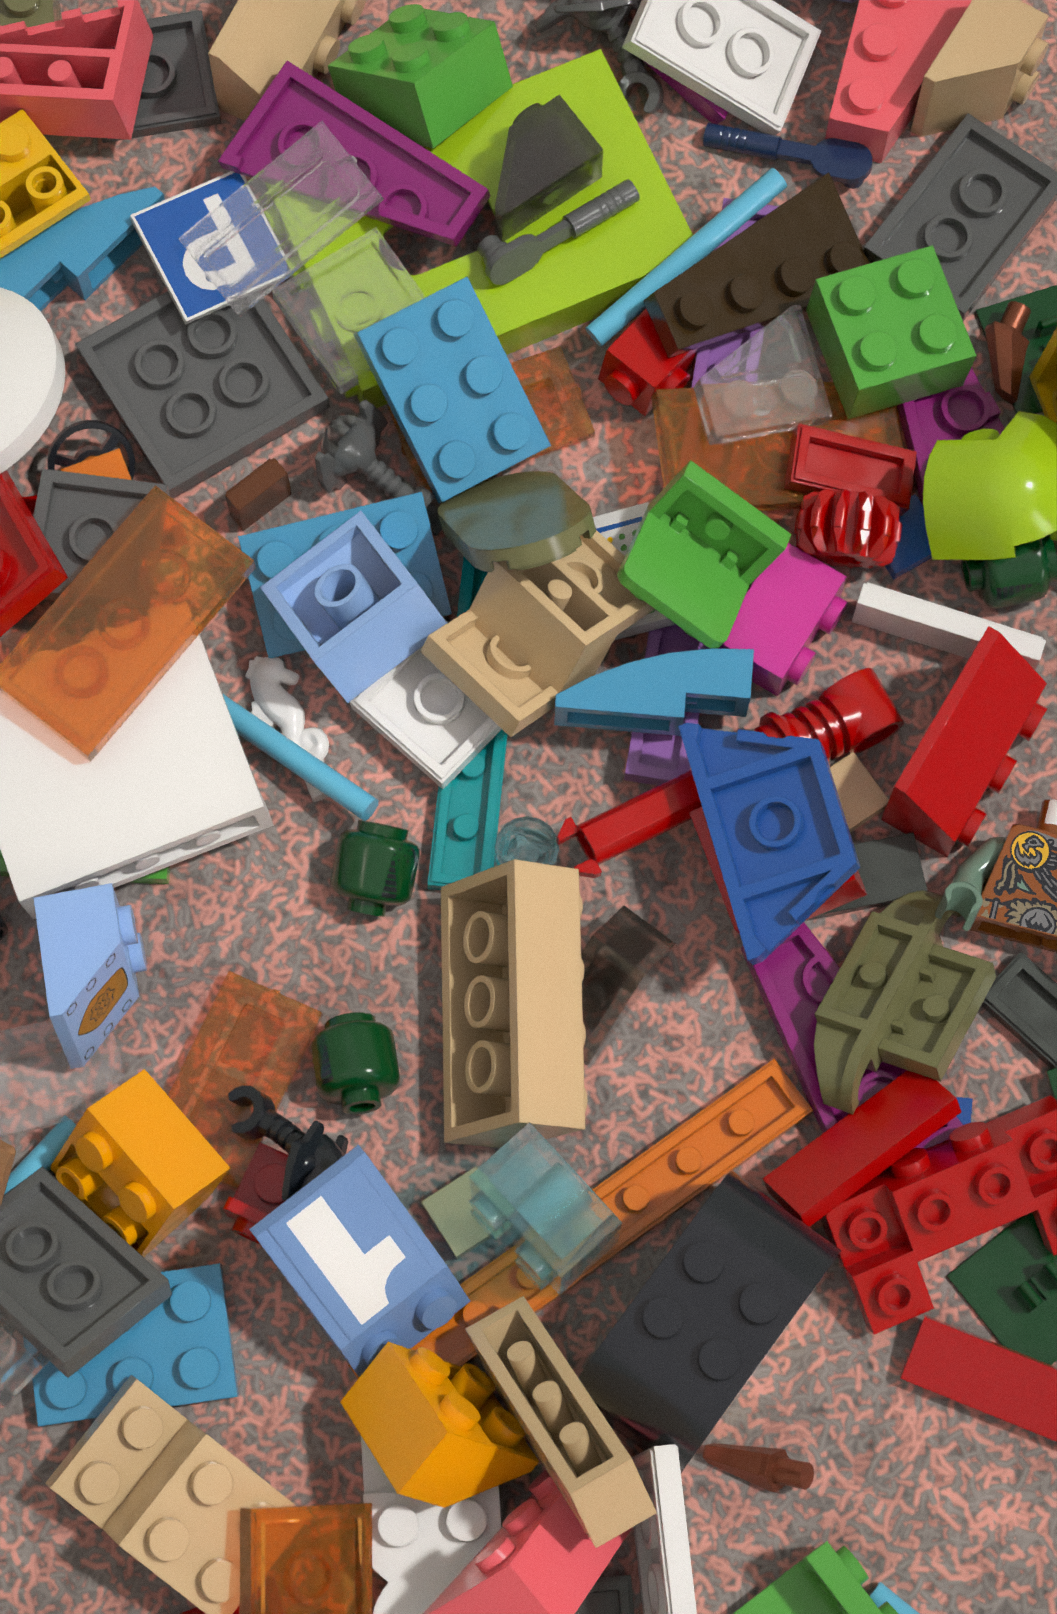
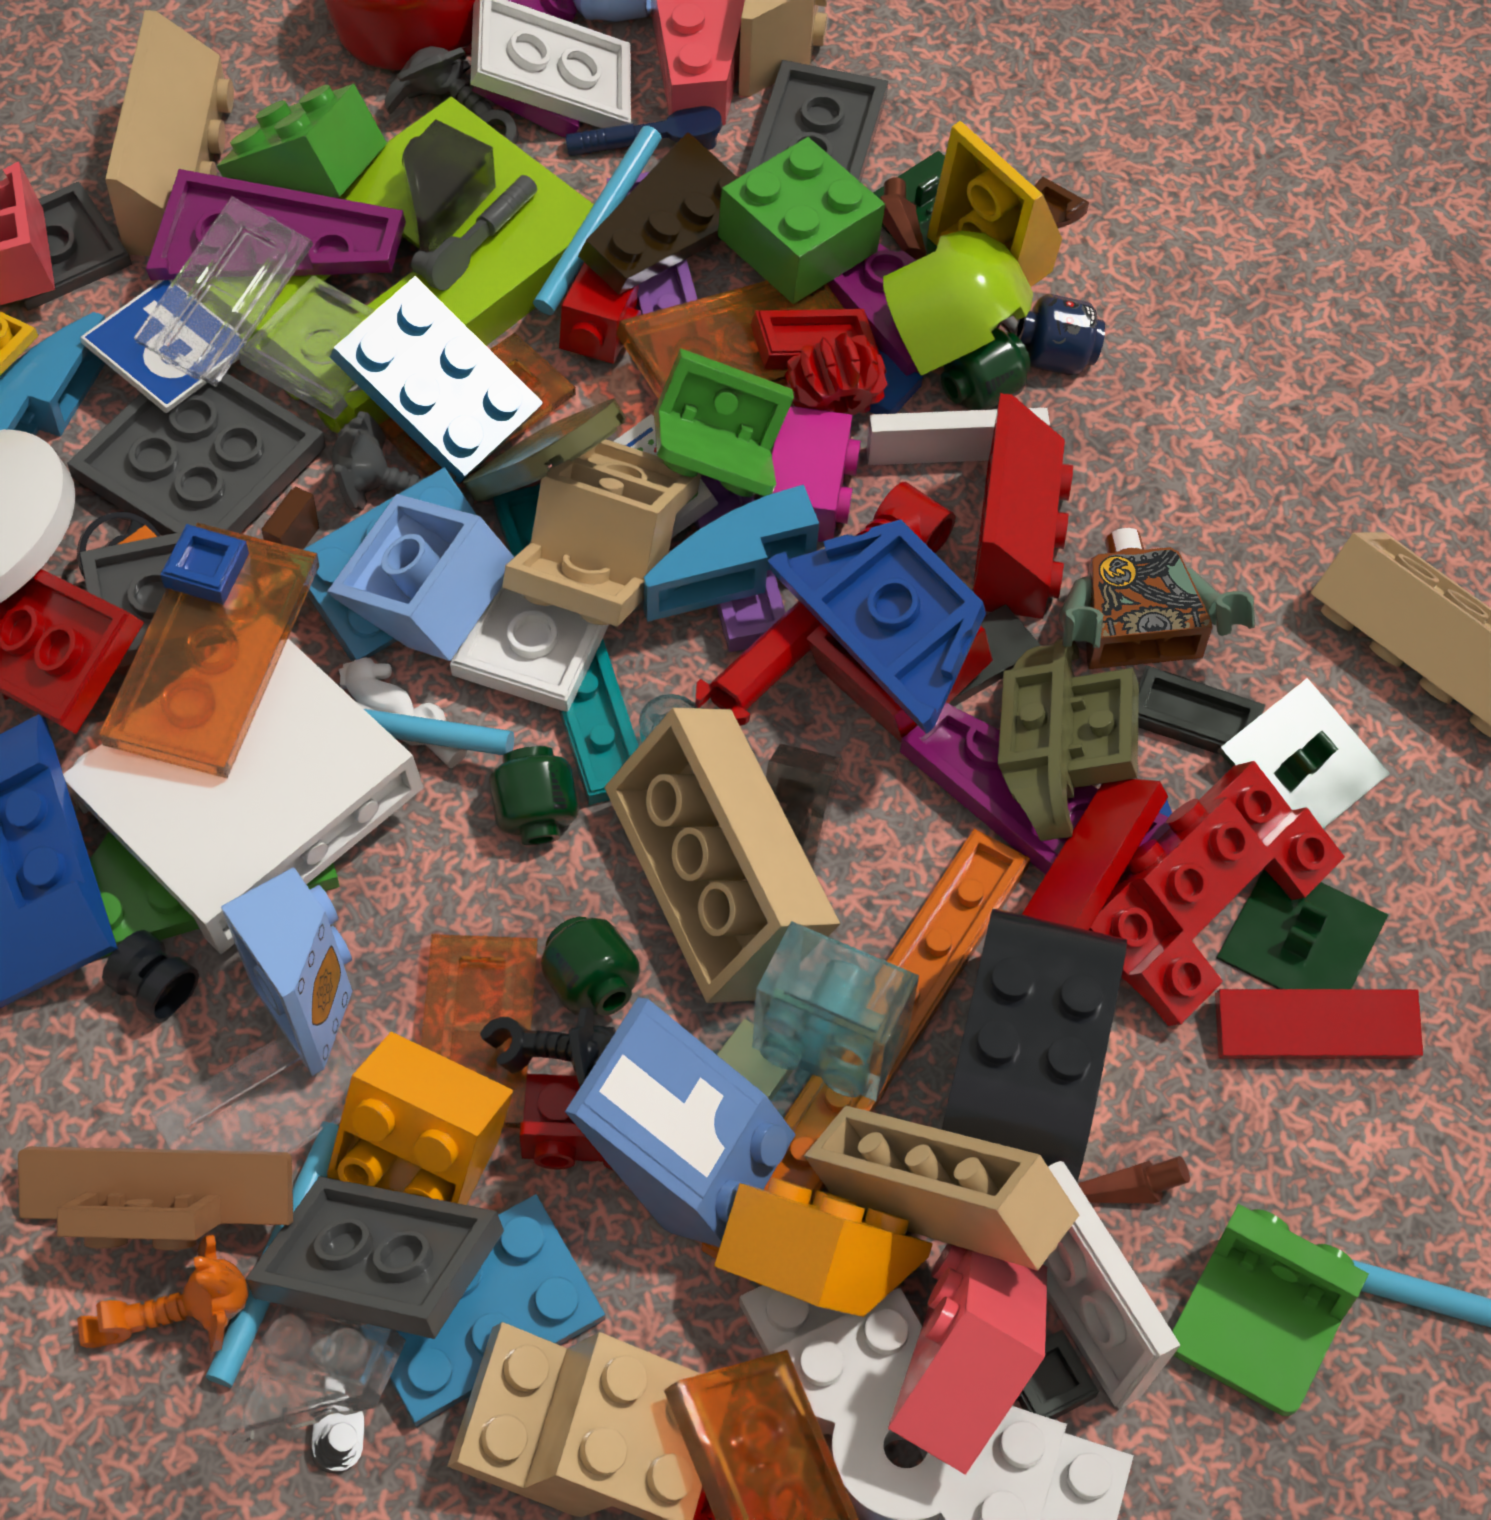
camera: 25 degrees left, 15 degrees down
clear wing [693,304,833,445] -> none
none -> blue tile [160,524,249,605]

